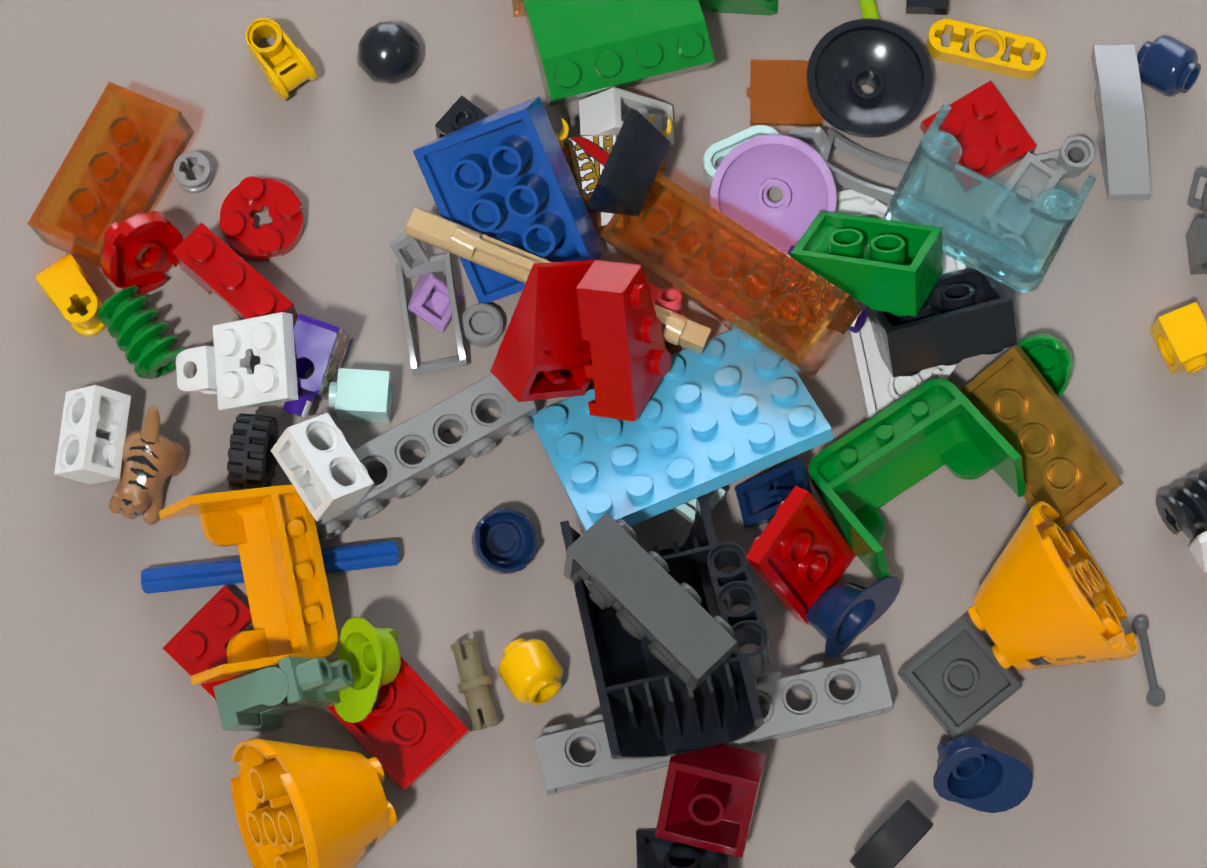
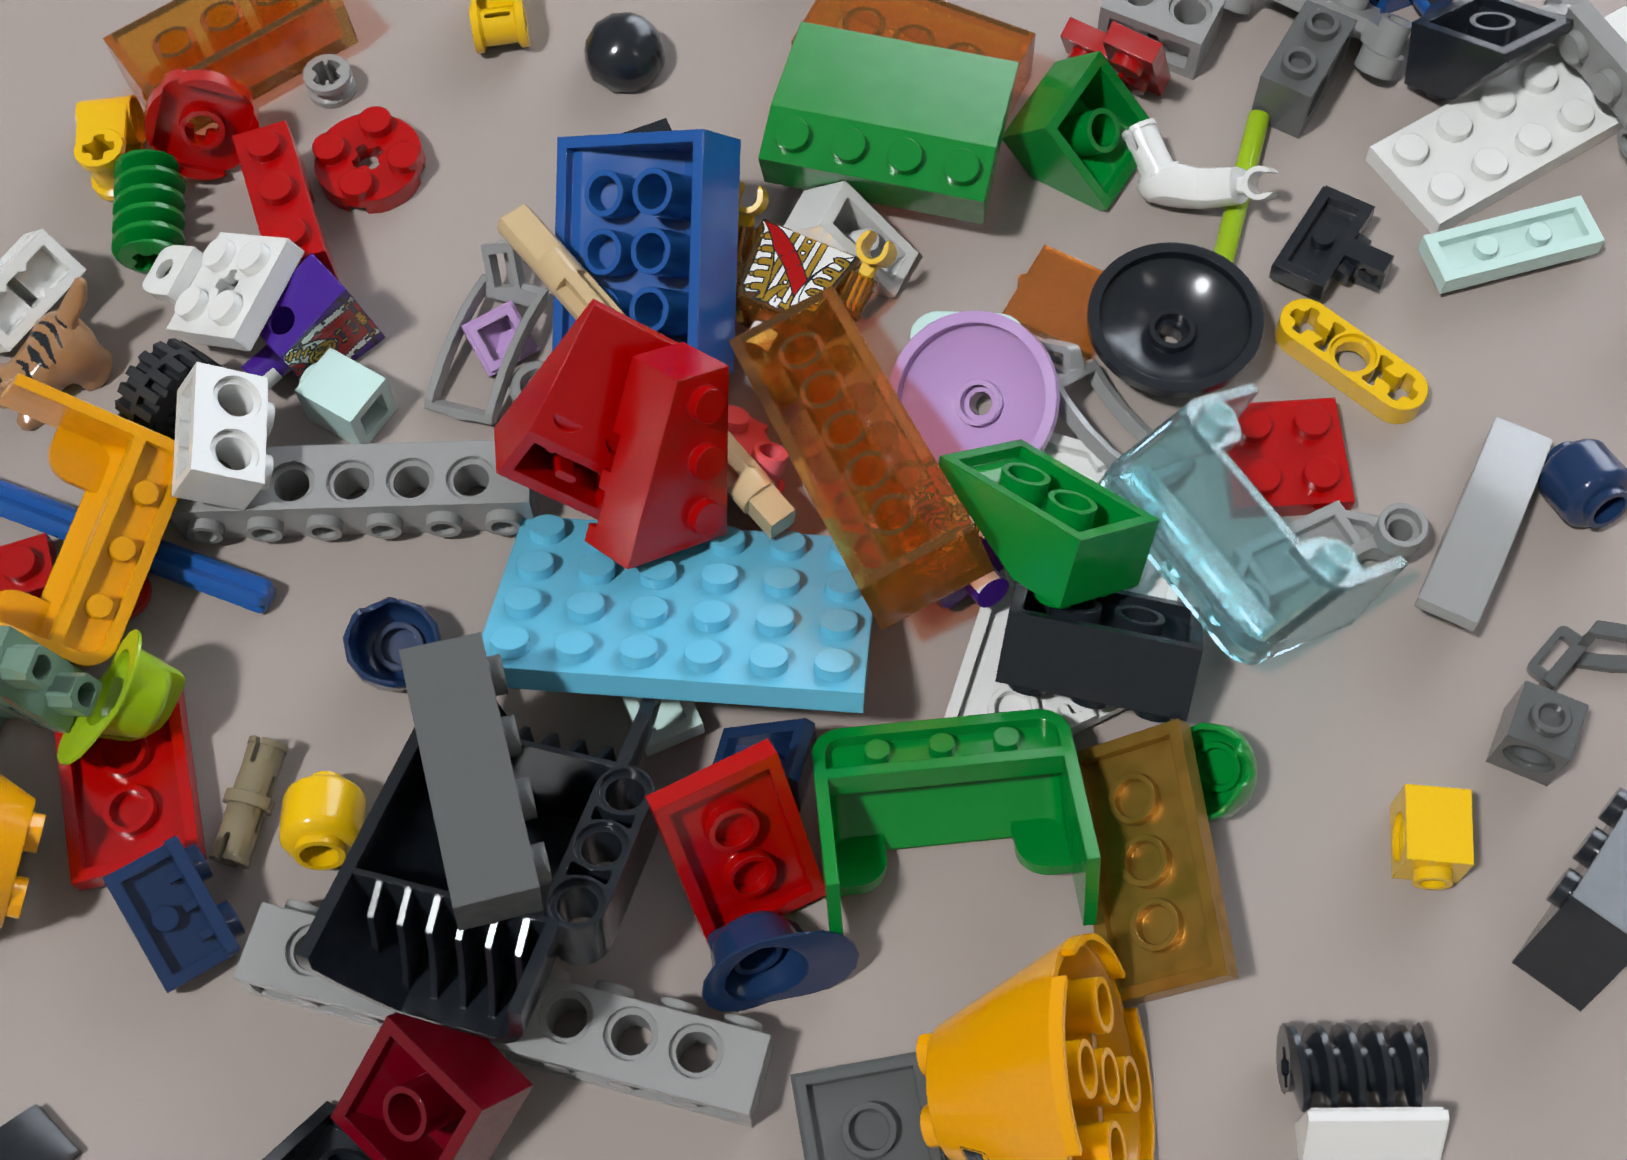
camera: 30 degrees right, 10 degrees down
black slope [586,108,671,217] -> none
none -> dark blue bracket [103,835,246,994]

